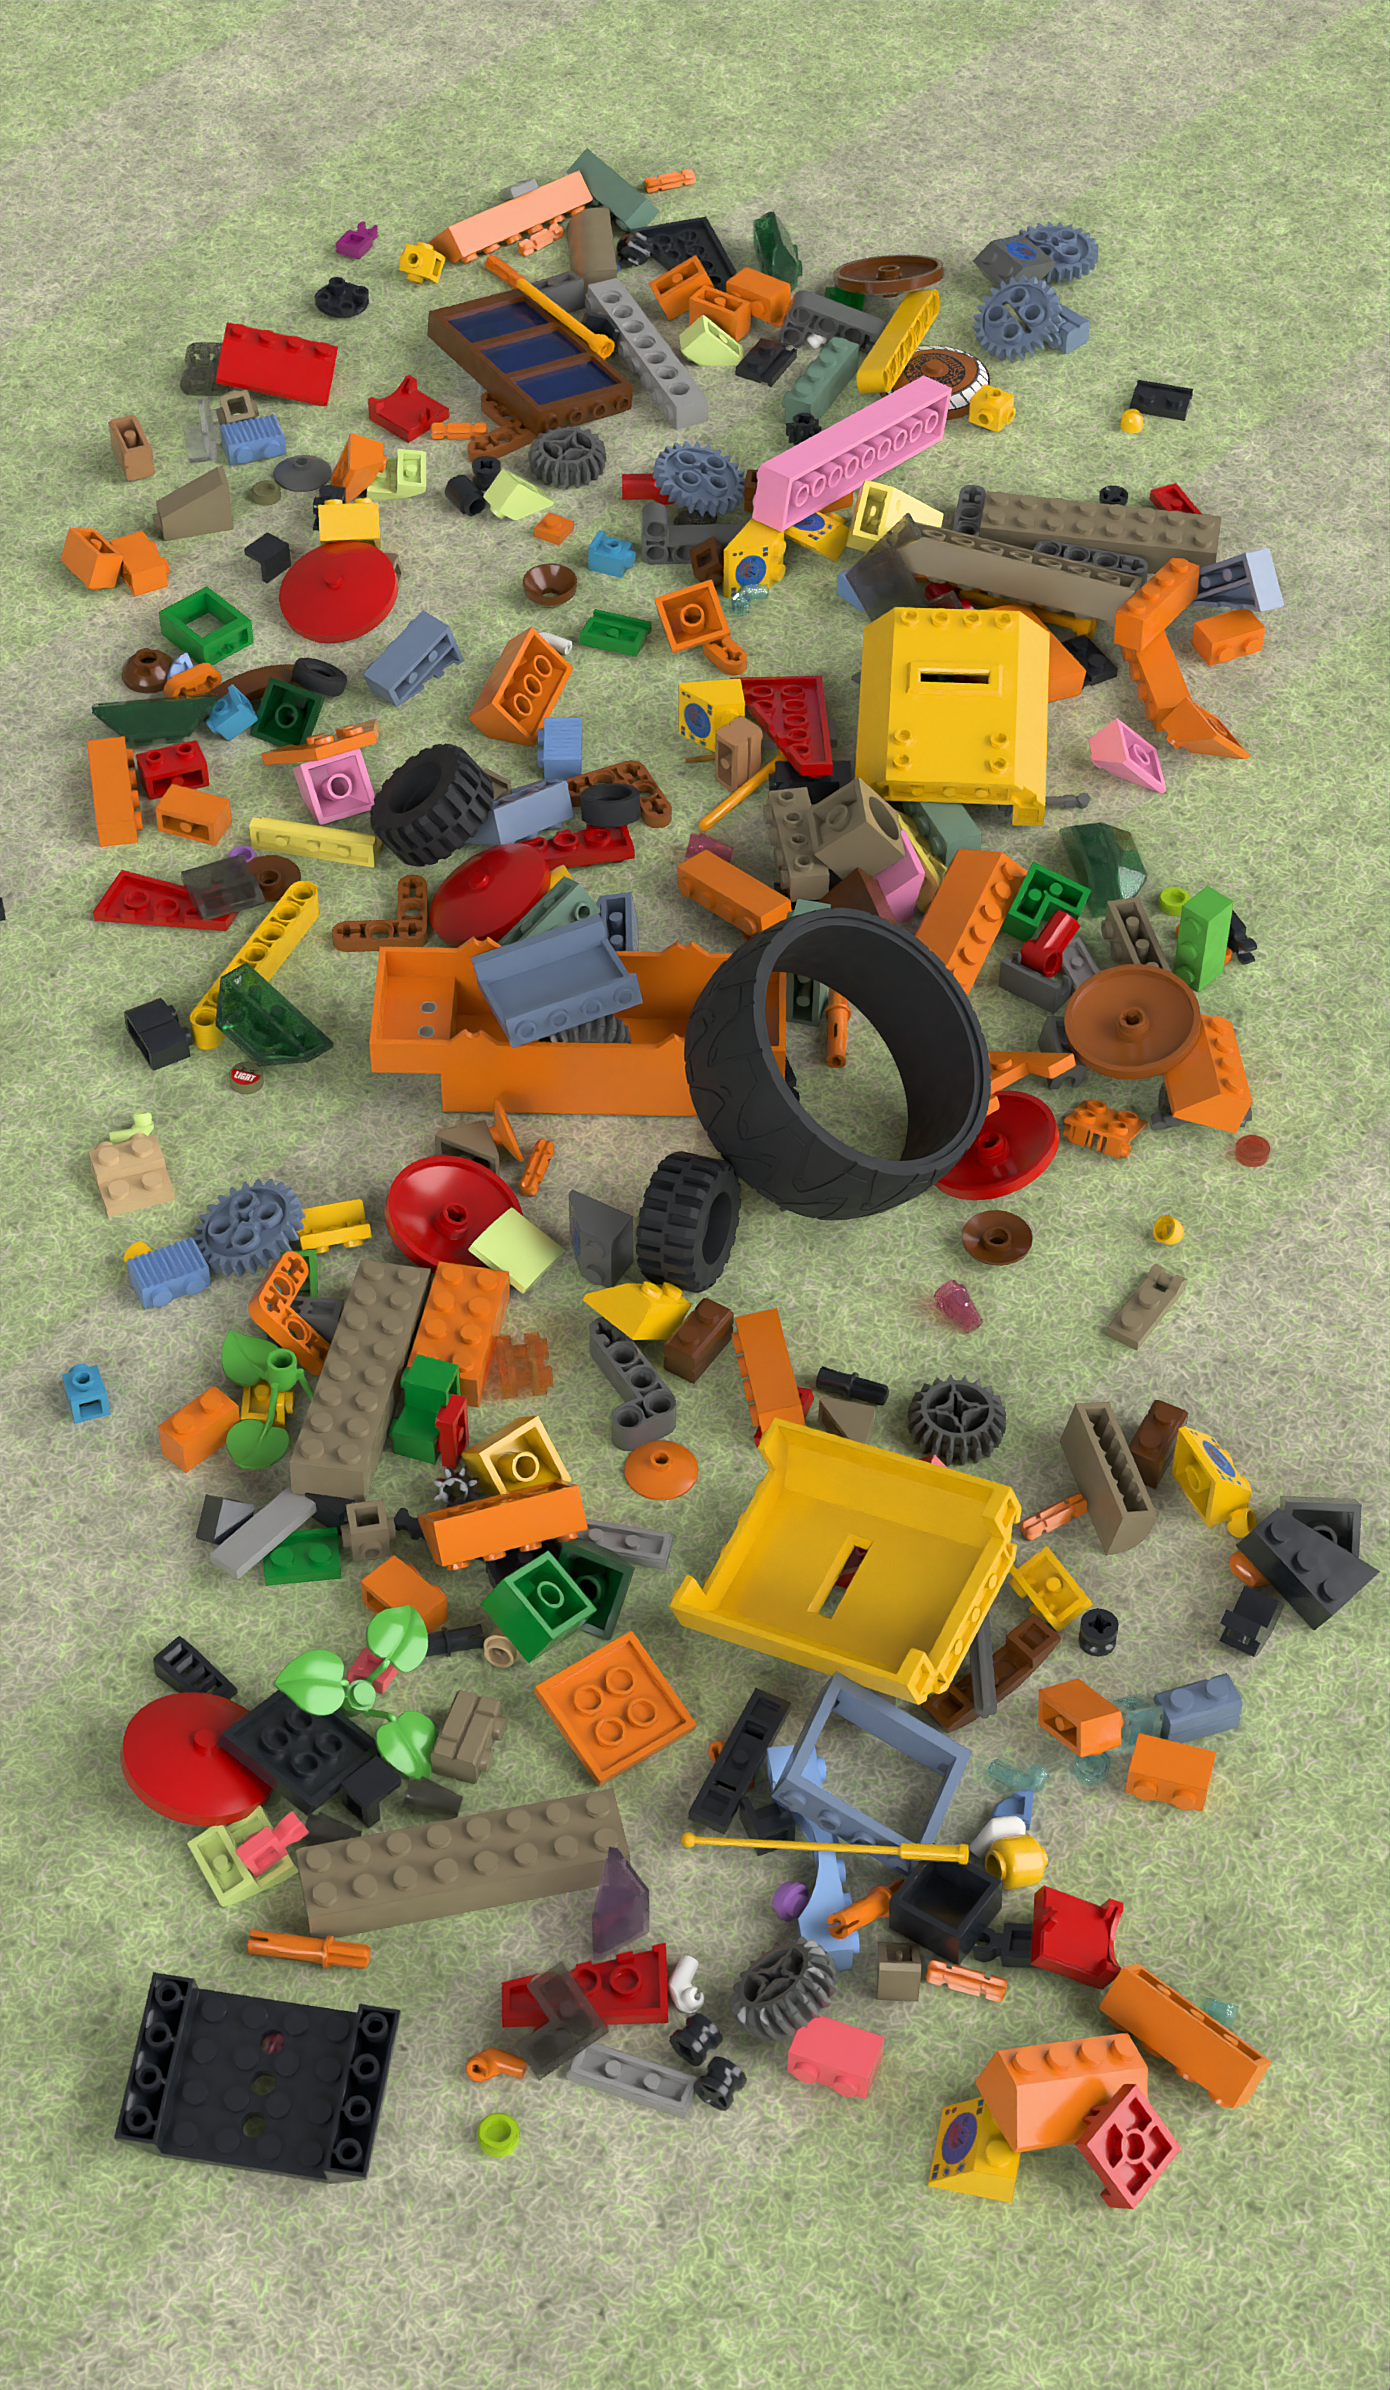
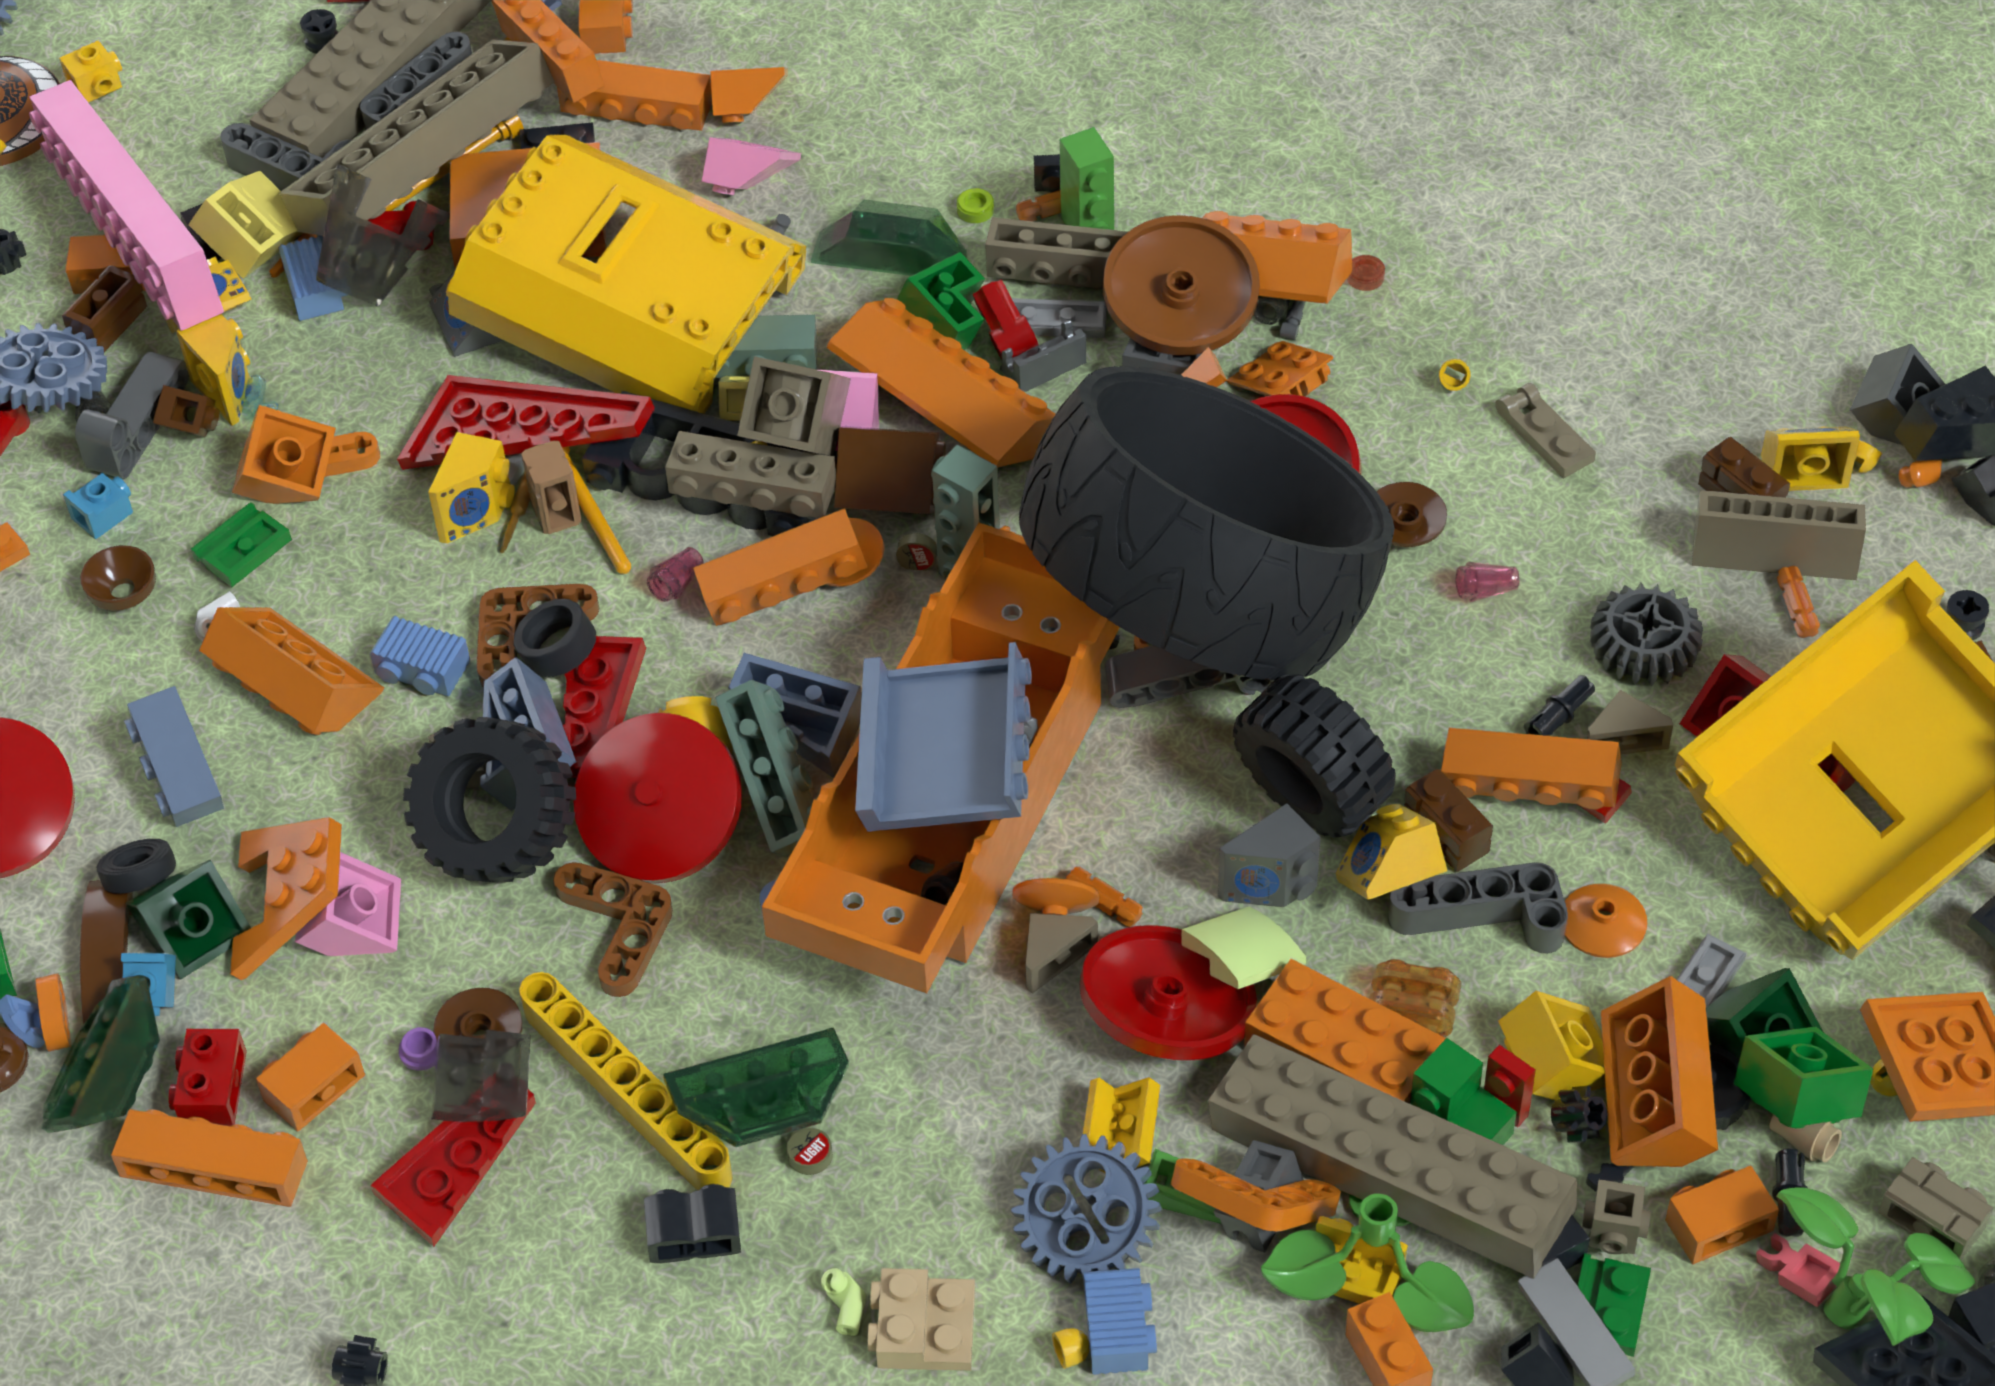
camera: 65 degrees left, 5 degrees up
light yellow fence [249,817,384,868] -> none

